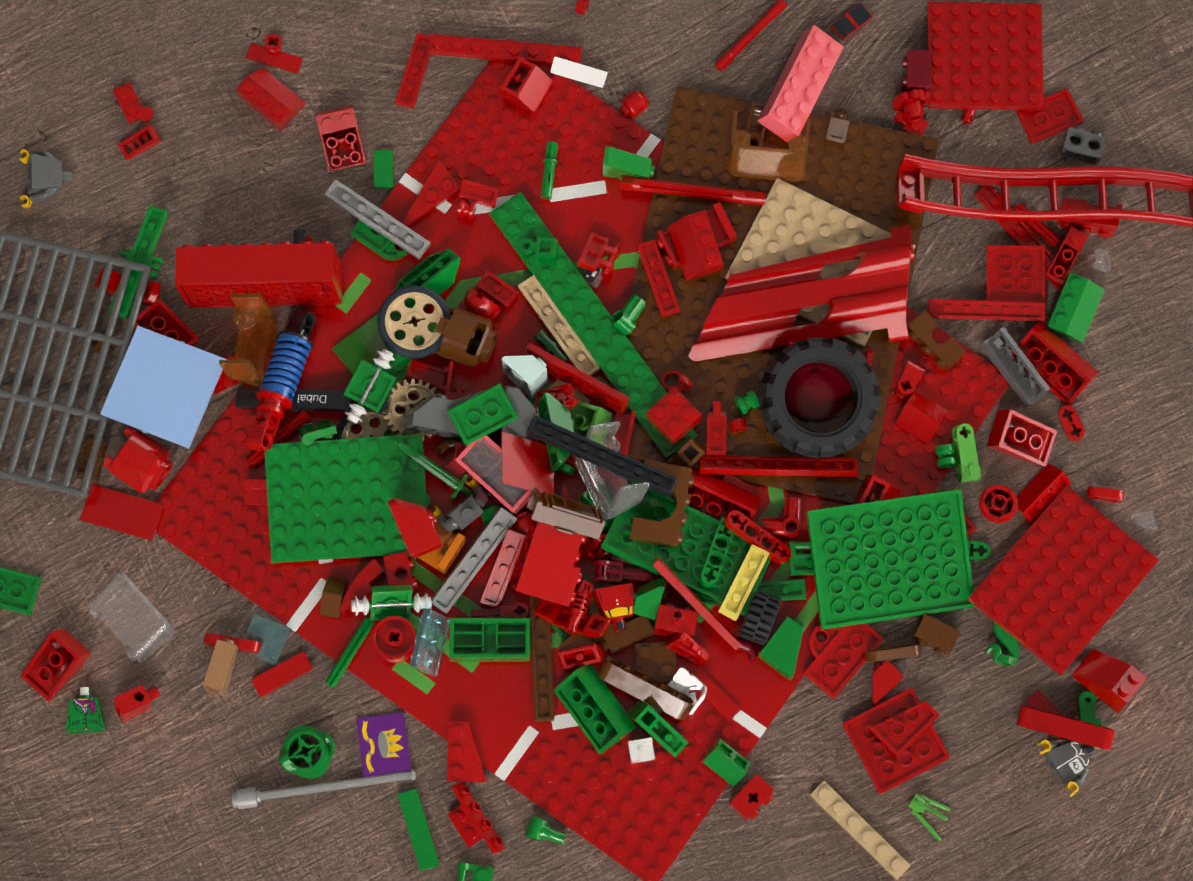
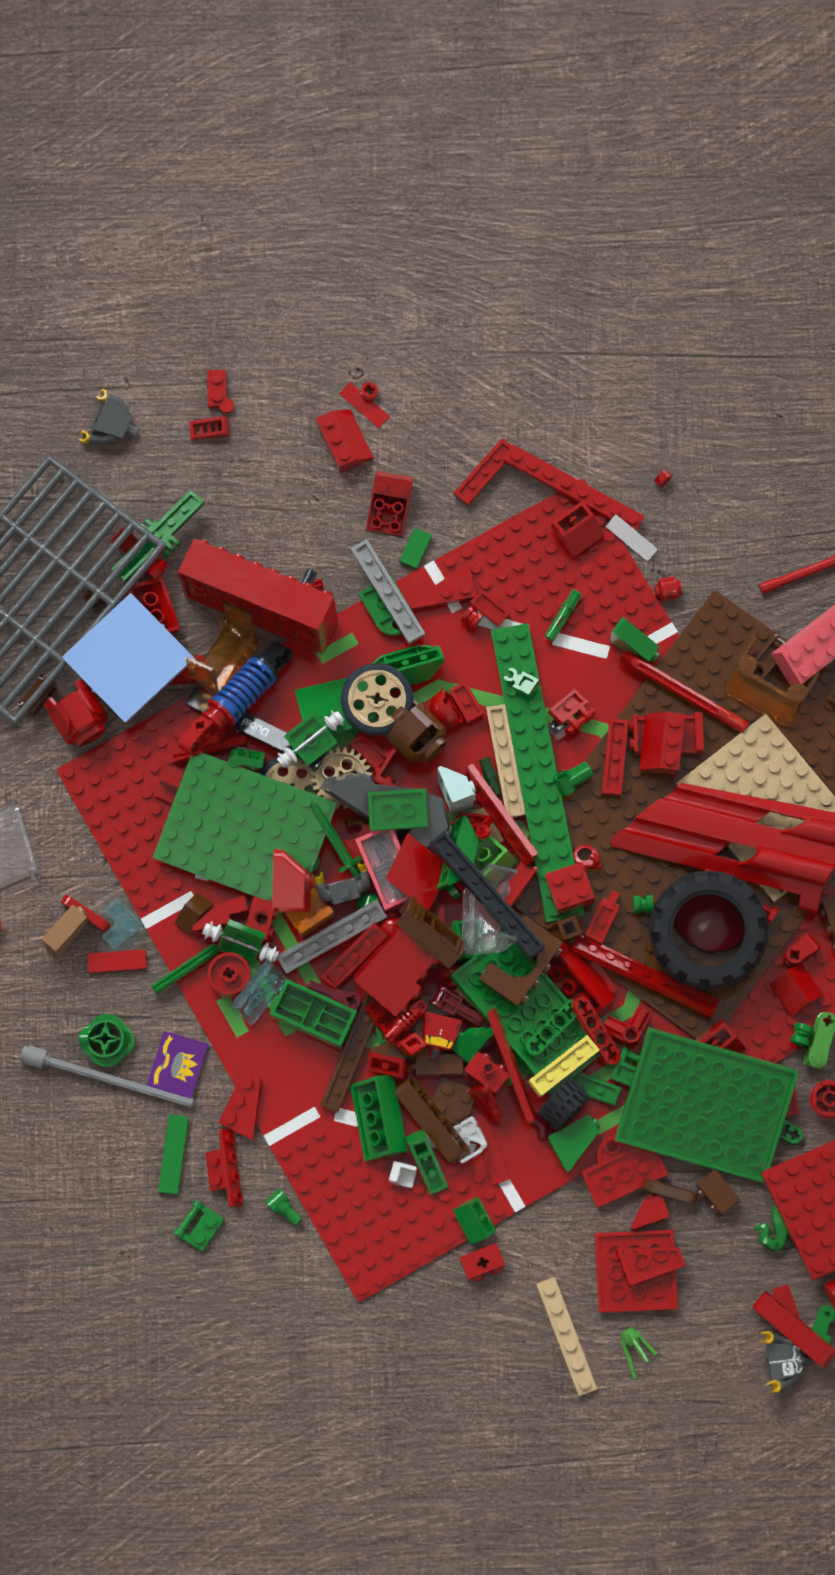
camera: 25 degrees right, 0 degrees up
red piece [80,484,165,541] -> none
red axle [729,418,748,433] -> none

